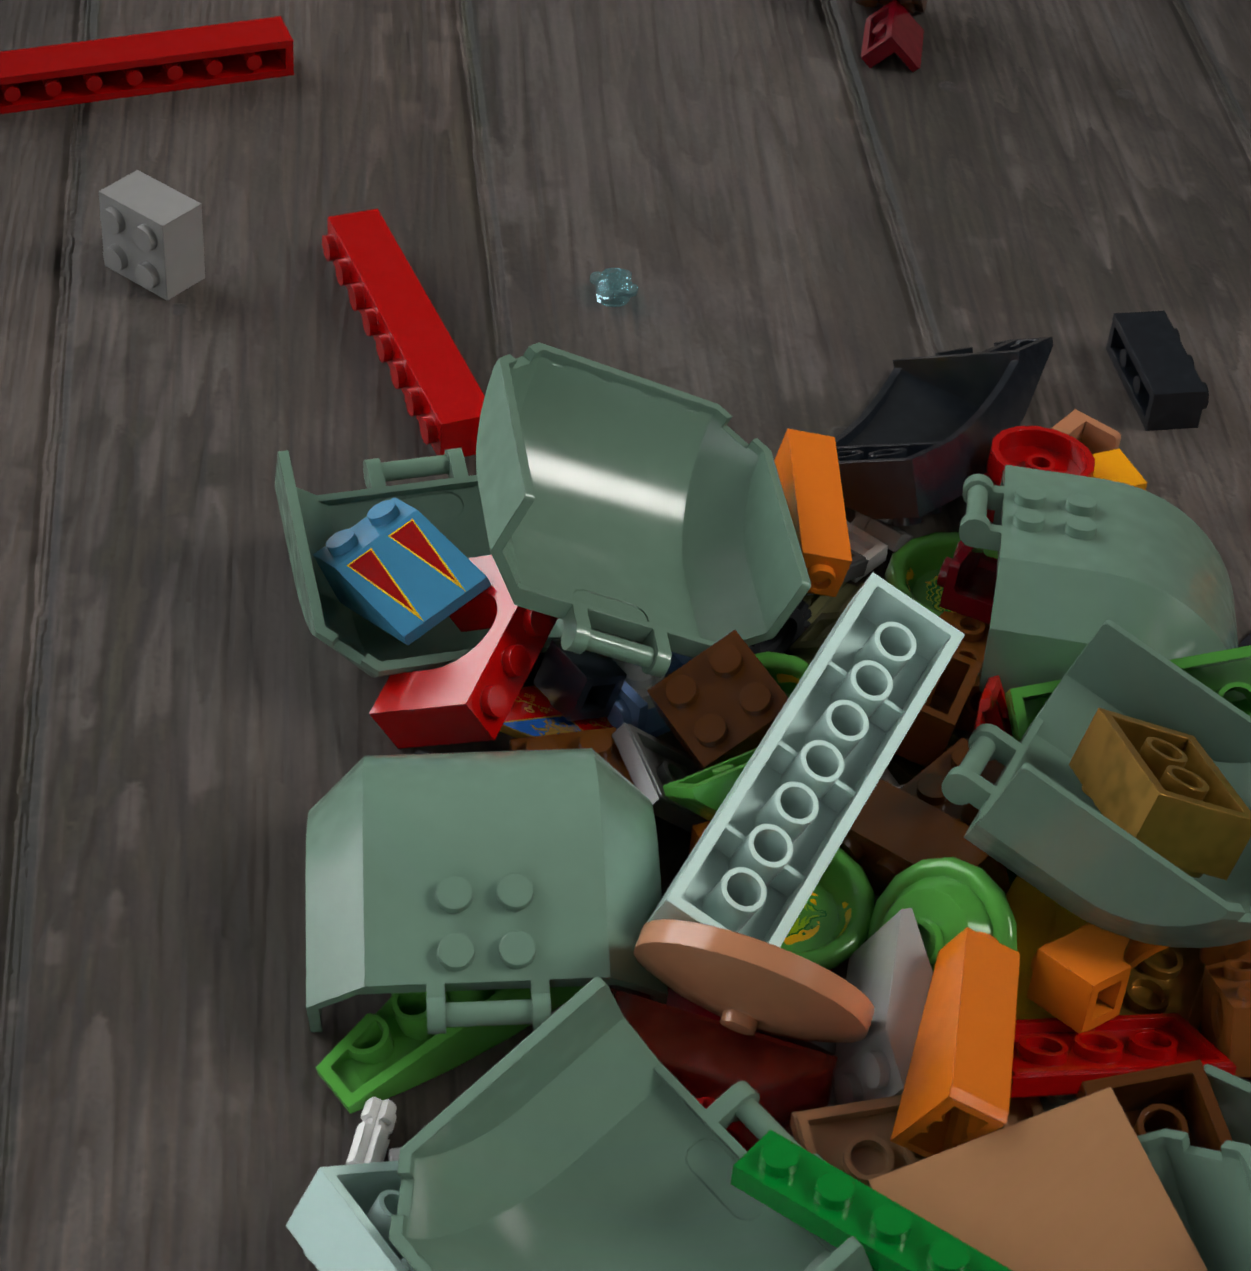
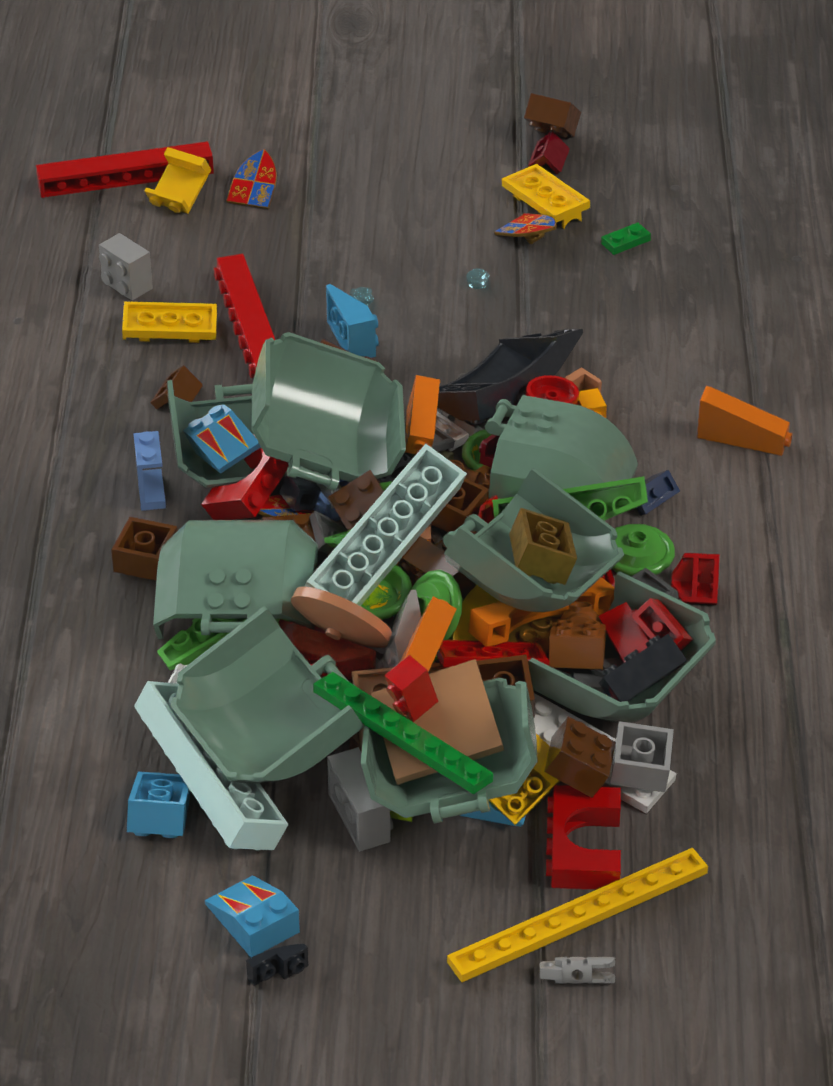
camera: 10 degrees right, 0 degrees up
black brick [1106,311,1209,431] -> none
none -> reddish brown brick [111,517,178,581]
none -> yellow piece [122,302,217,343]
none -> medium blue panel [133,431,166,511]
none -> yellow panel [144,147,211,214]
none -> reddish brown panel [150,365,203,409]
none -> shield [226,149,277,209]
none -> dark azure slope [326,284,379,358]
none -> red brick [384,655,439,722]
none -> clear light blue plate [466,268,489,289]
none -> shield [494,213,556,244]
none -> yellow piece [502,164,590,229]
none -> green plate [601,222,651,255]

